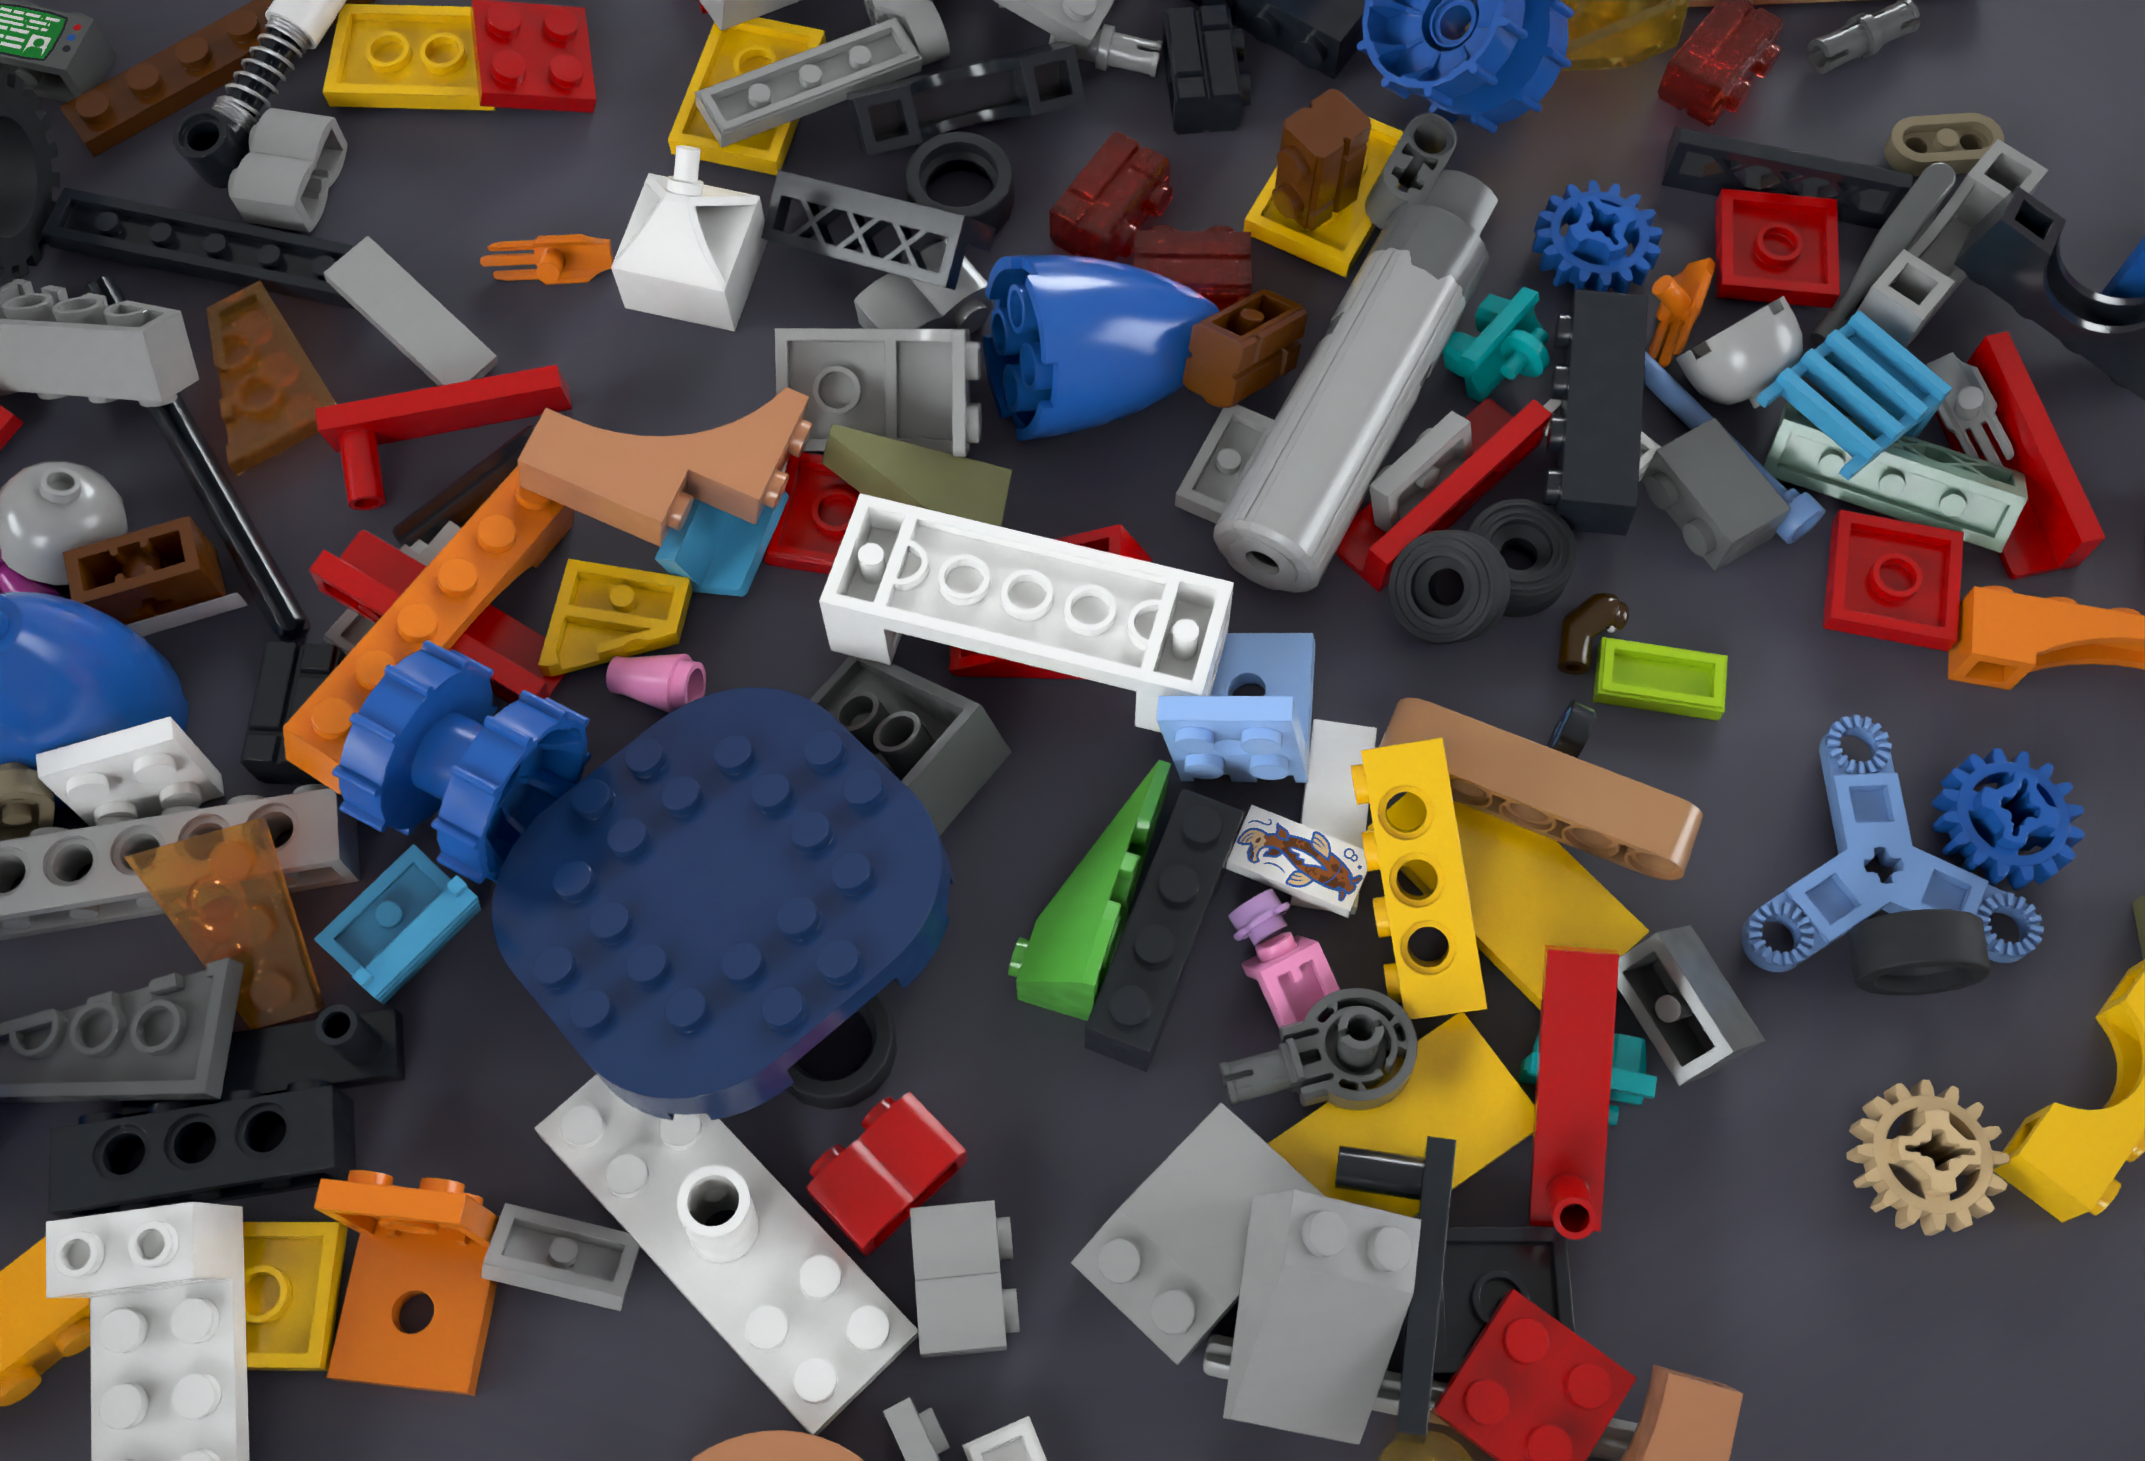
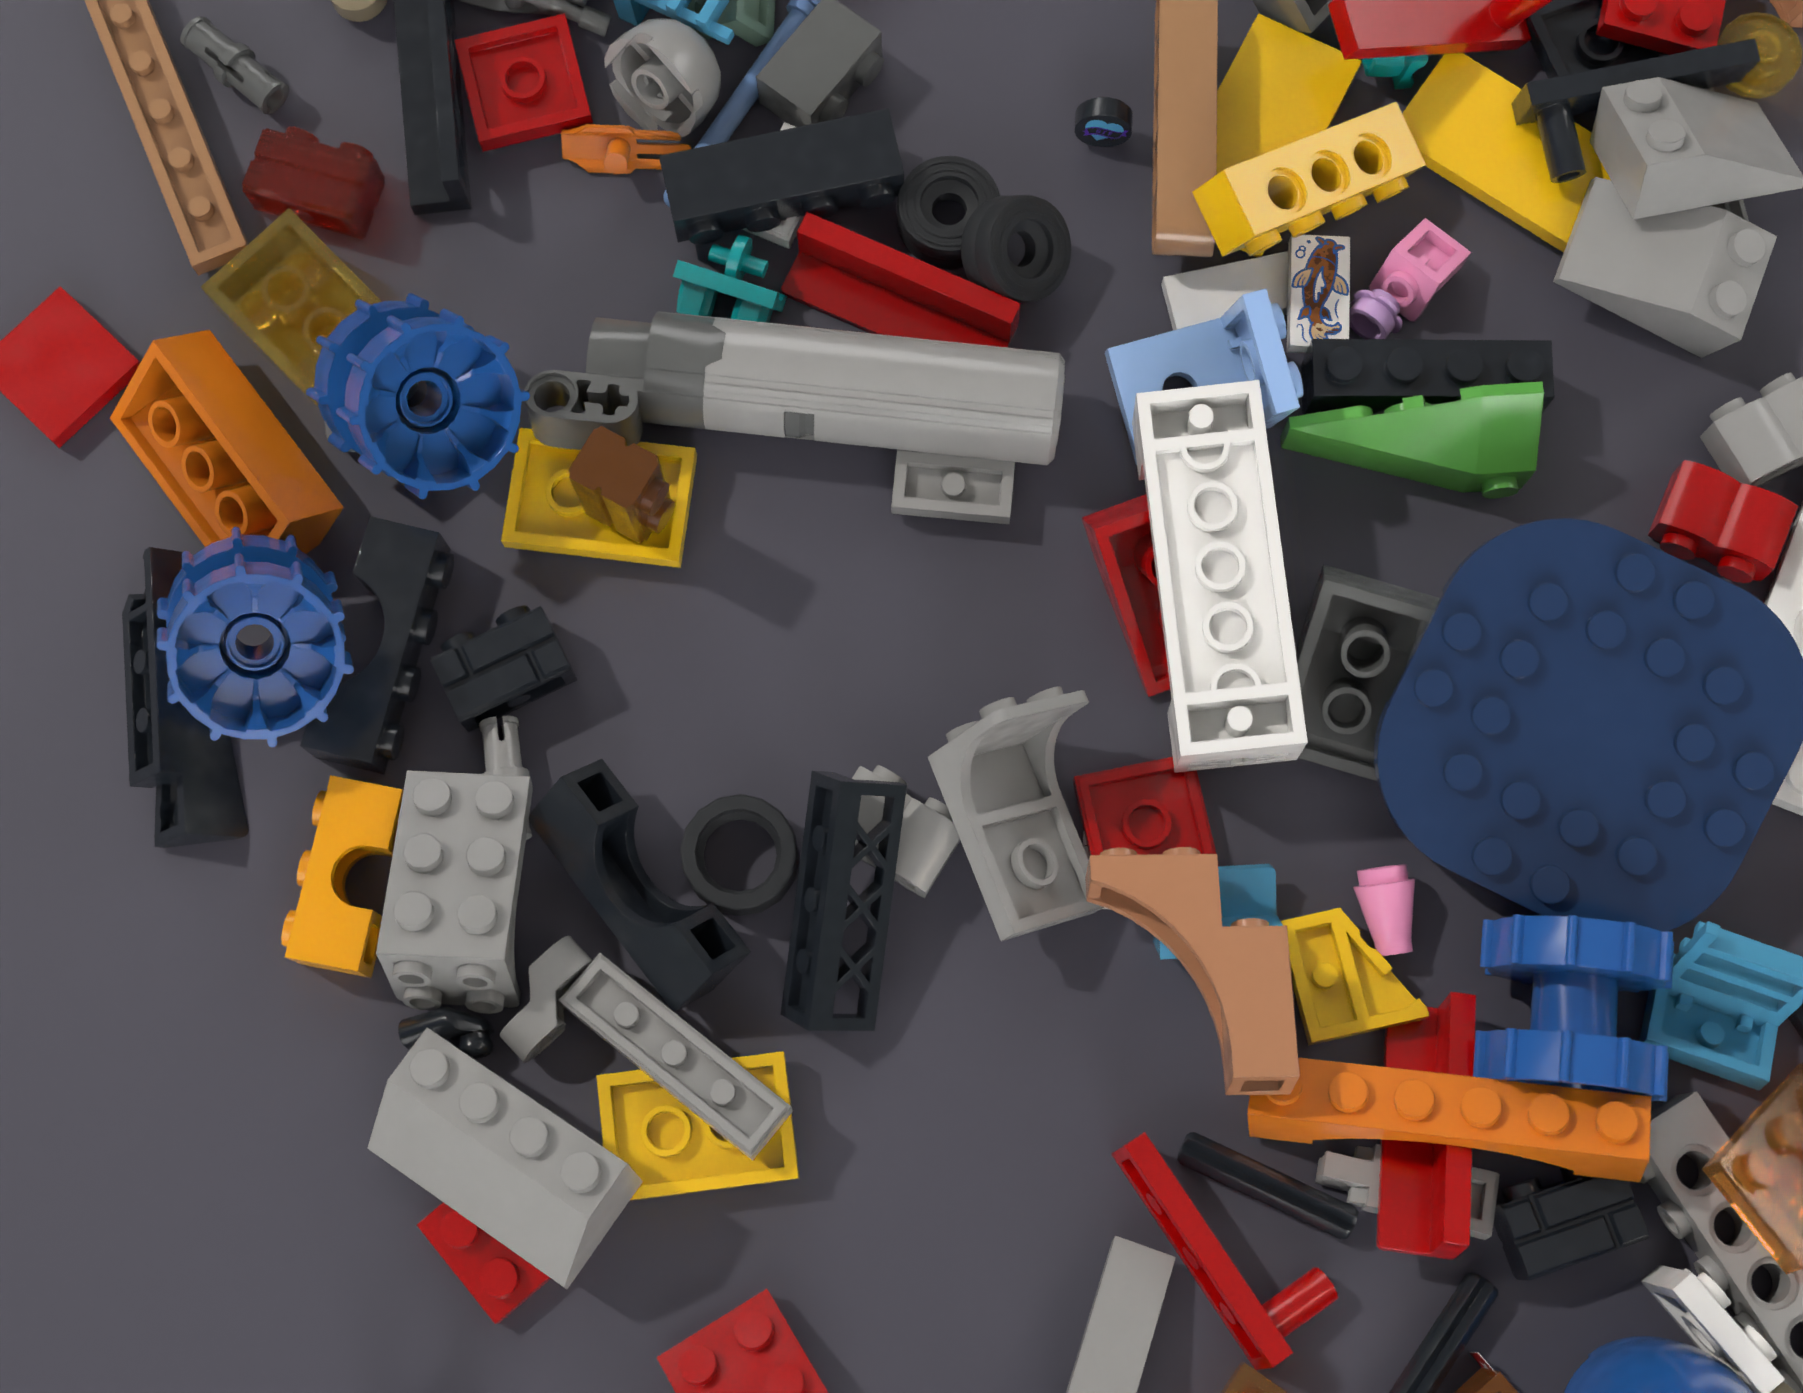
camera: 110 degrees left, 10 degrees up
orange piece [480,234,614,285] -> none
white piece [611,145,768,331] -> none
olive slope [822,424,1012,527] -> none
blue cylinder [983,255,1219,441] -> none
clear red brick [1049,131,1173,262] -> none
clear red brick [1132,225,1252,311] -> none
reddish brown brick [1182,289,1308,408] -> none
dark grey pin [1219,988,1417,1110] -> none
light grey plate [1369,411,1473,532] -> none
blue gear [1532,180,1663,296] -> none
dark brown arm [1557,592,1629,675] -> none
lime tile [1593,637,1728,721] -> none

